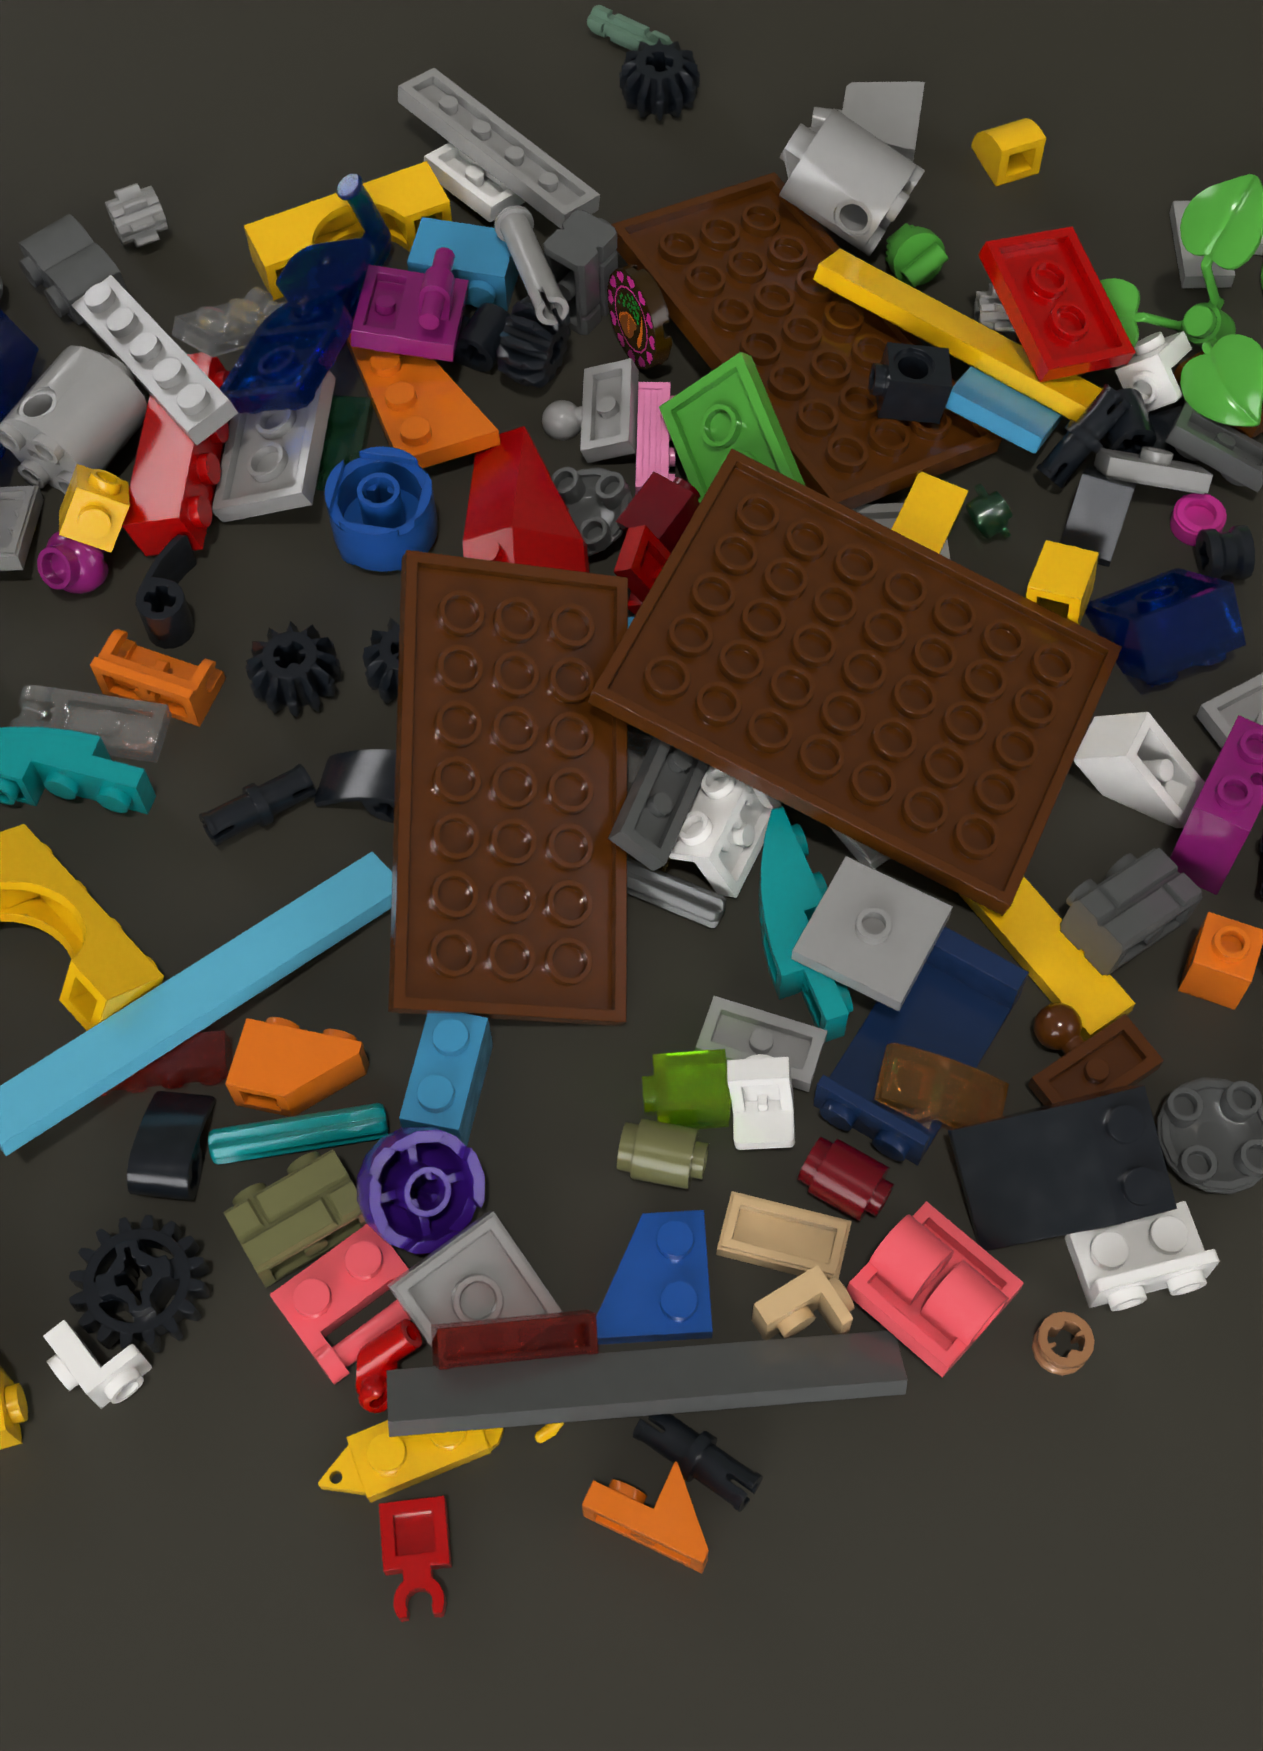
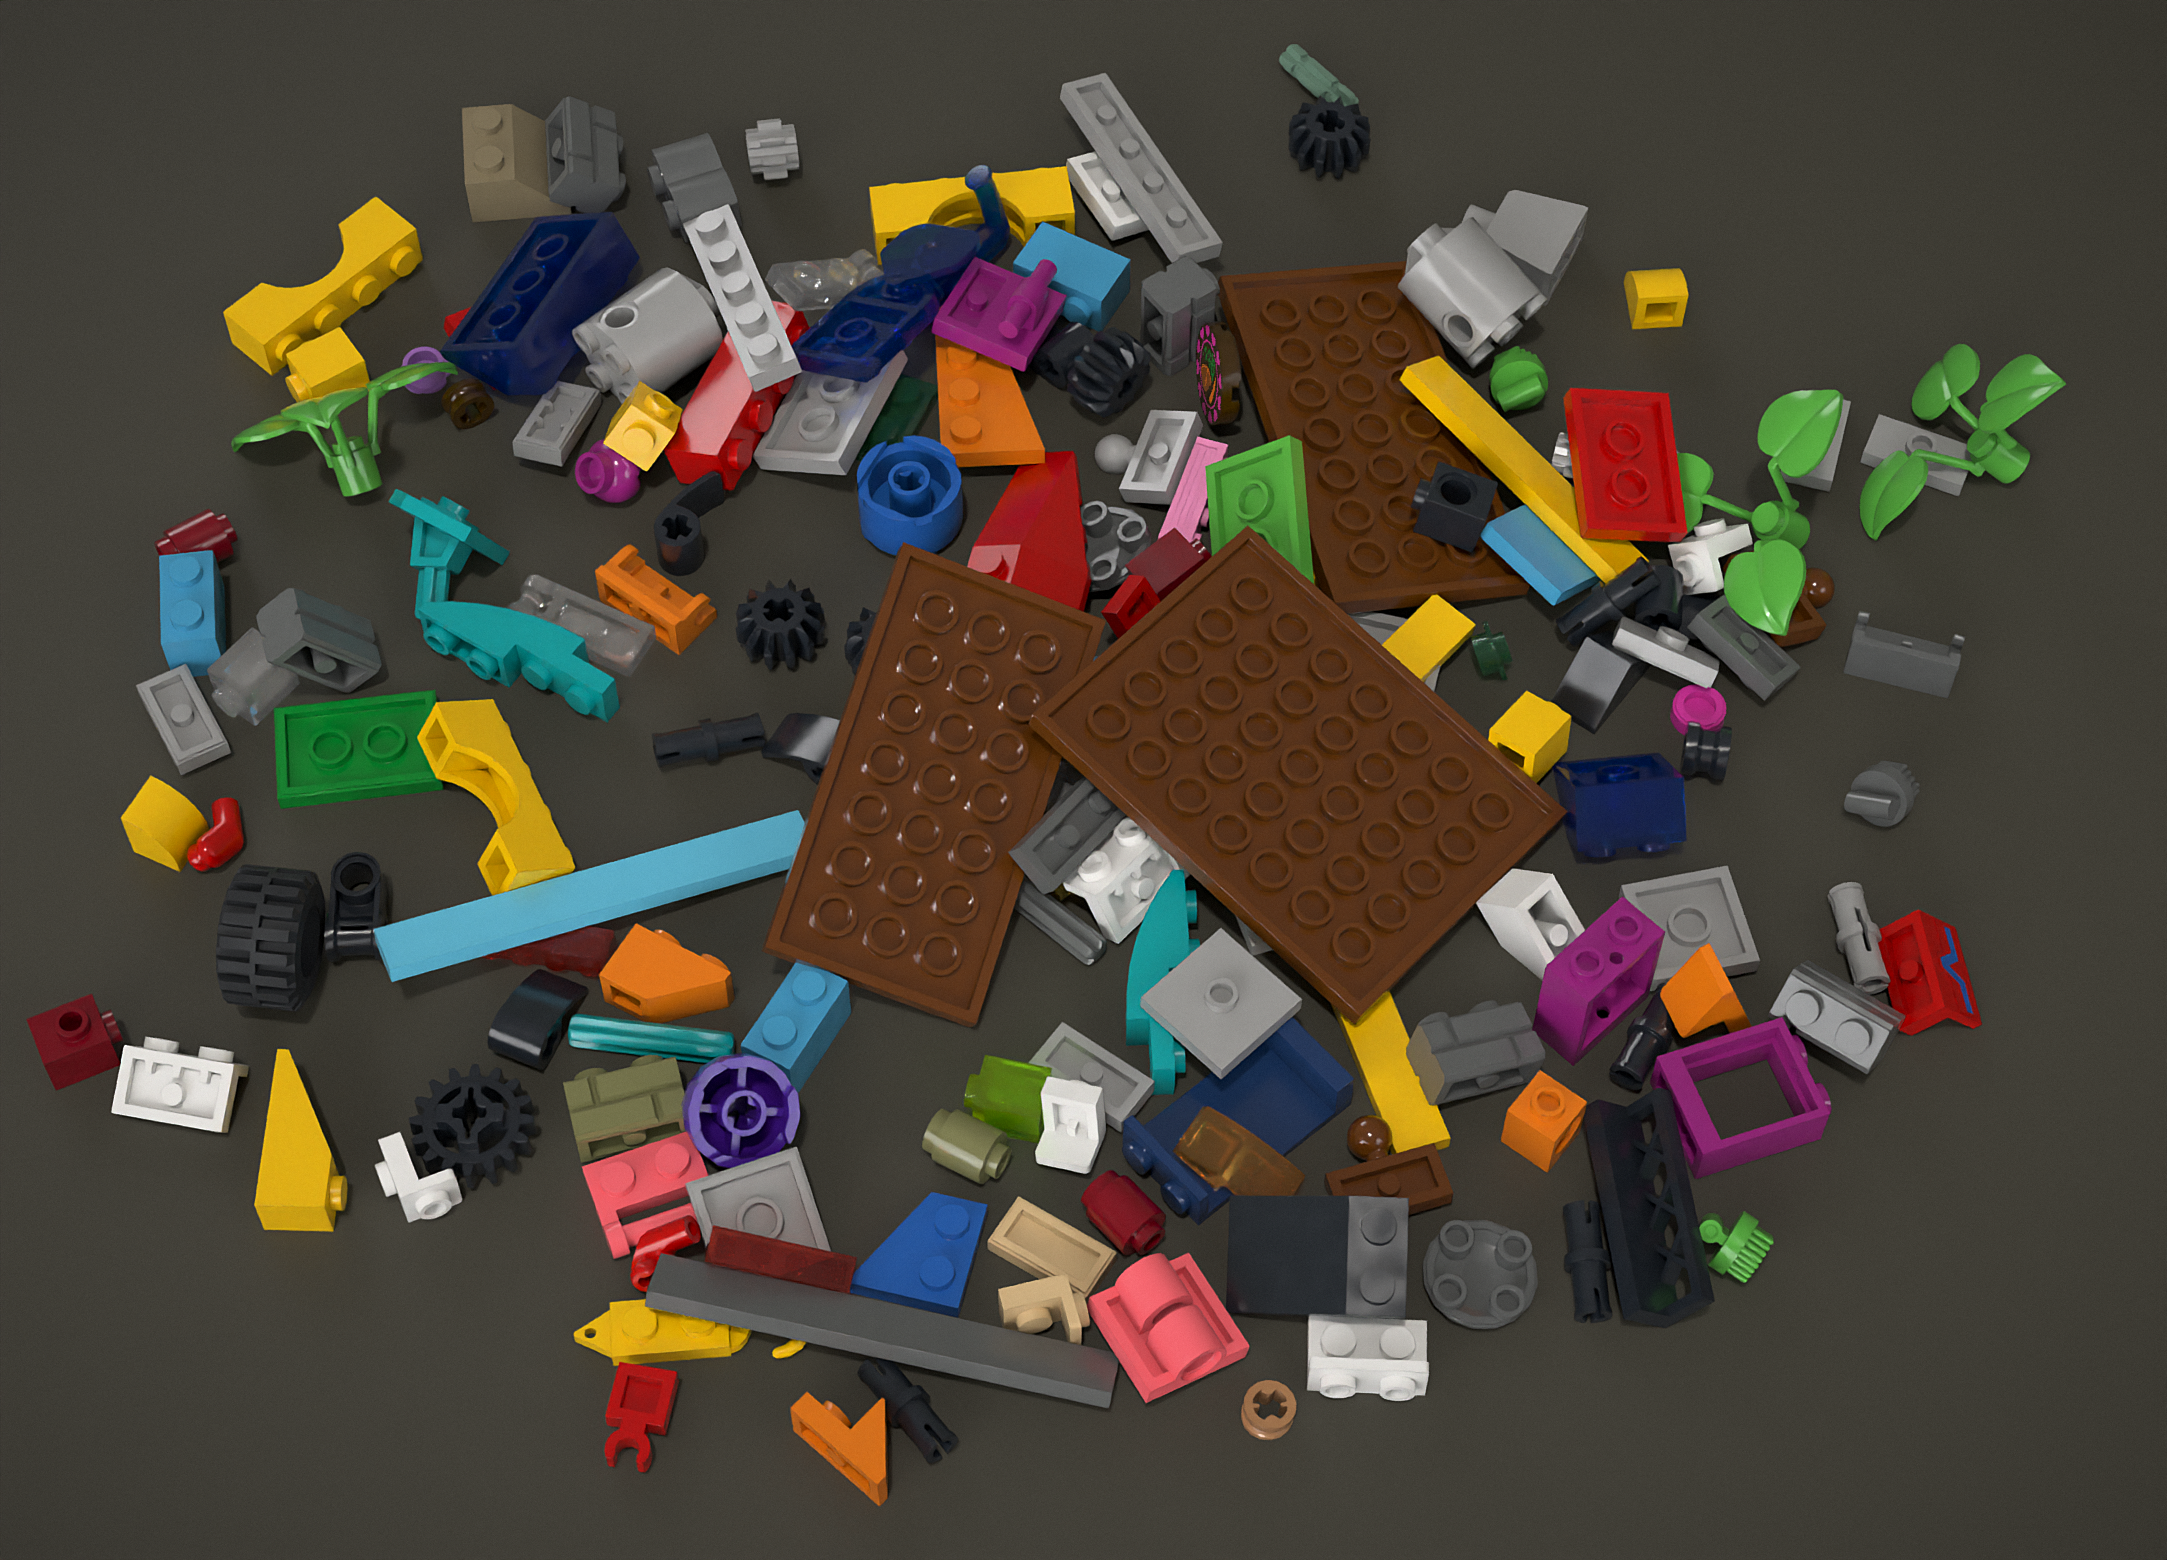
camera: 15 degrees right, 5 degrees down
light grey pin [494,205,569,325] -> none

